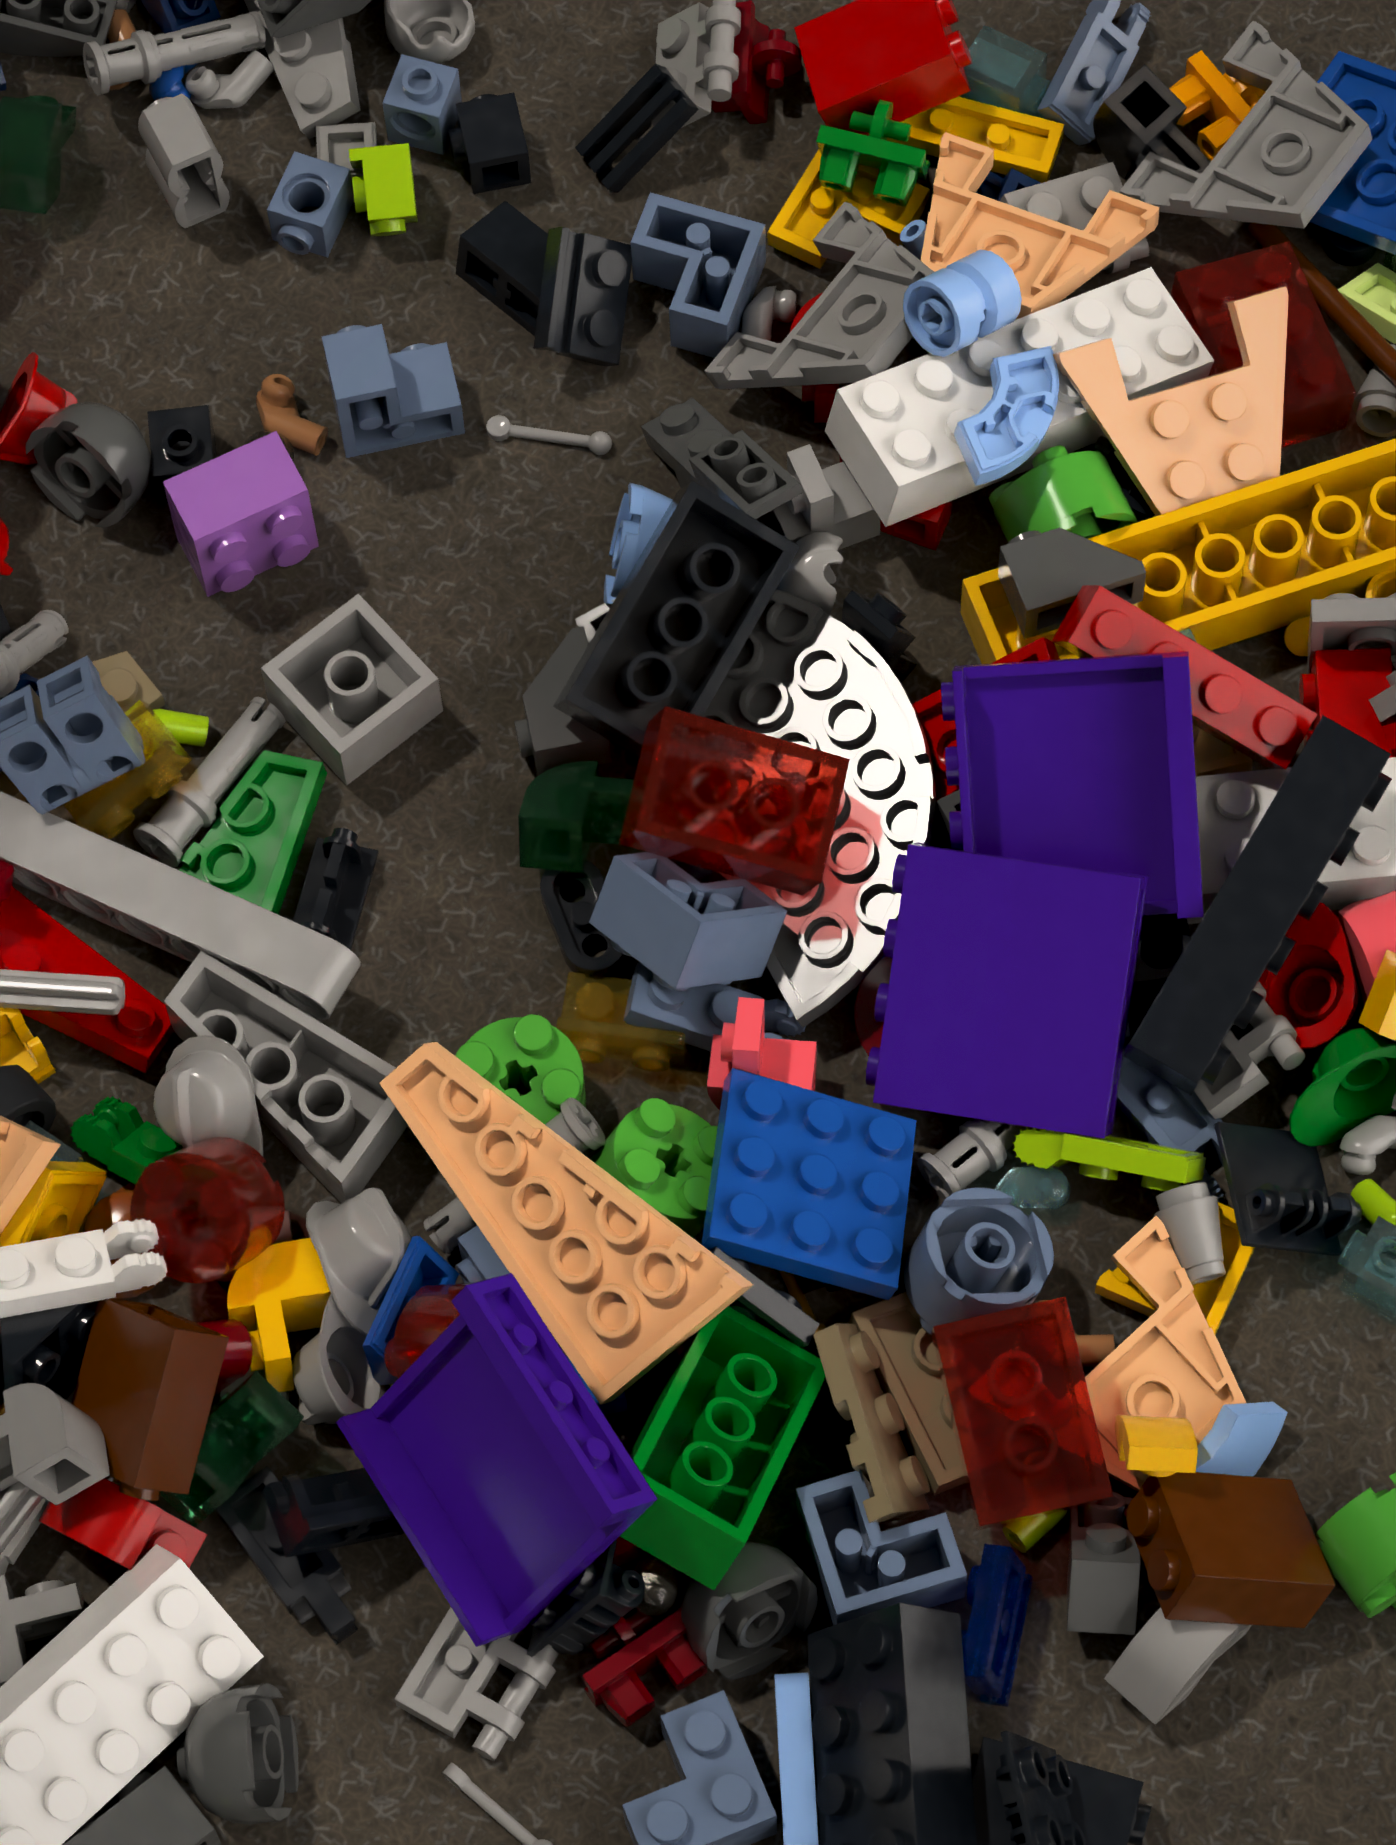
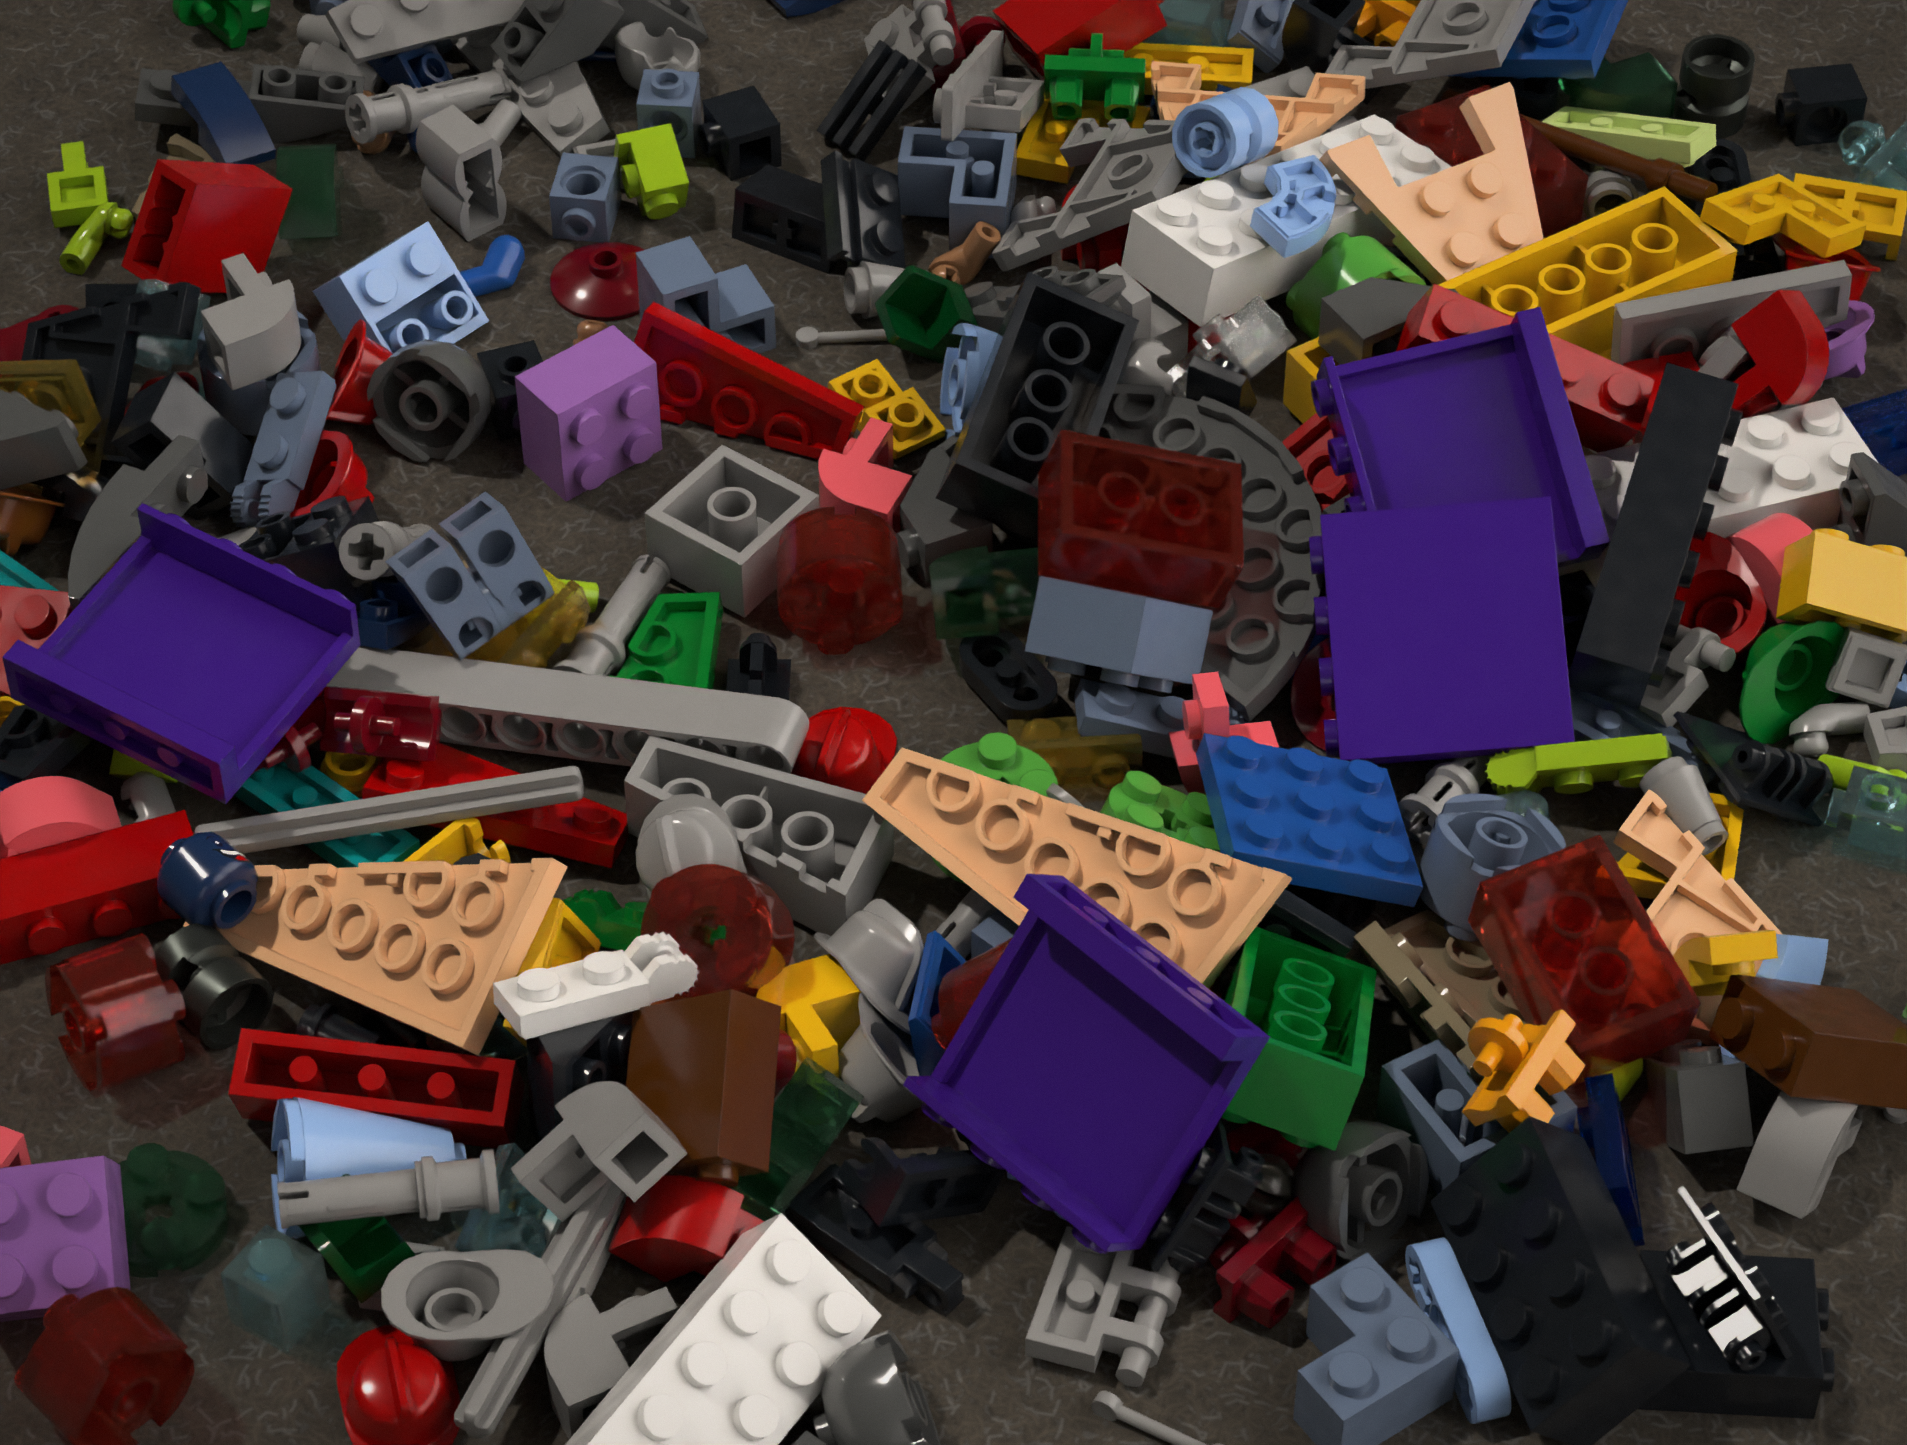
camera: 15 degrees left, 20 degrees down
none -> light blue slope [313,221,489,354]
none -> blue arm [460,235,525,297]
none -> dark red dish [550,242,645,321]
none -> red wing [634,302,865,459]
none -> clear red brick [776,506,903,655]
none -> red piece [791,707,897,794]
none -> coral brick [818,417,912,556]
none -> yellow slope [827,359,946,460]
none -> light grey cone [844,261,929,319]
none -> dark green panel [874,265,978,363]
none -> medium nougat arm [928,221,1001,285]
none -> light grey bracket [933,30,1045,142]
none -> clear brick [1167,294,1297,398]
none -> light orange hips [1461,1009,1585,1133]

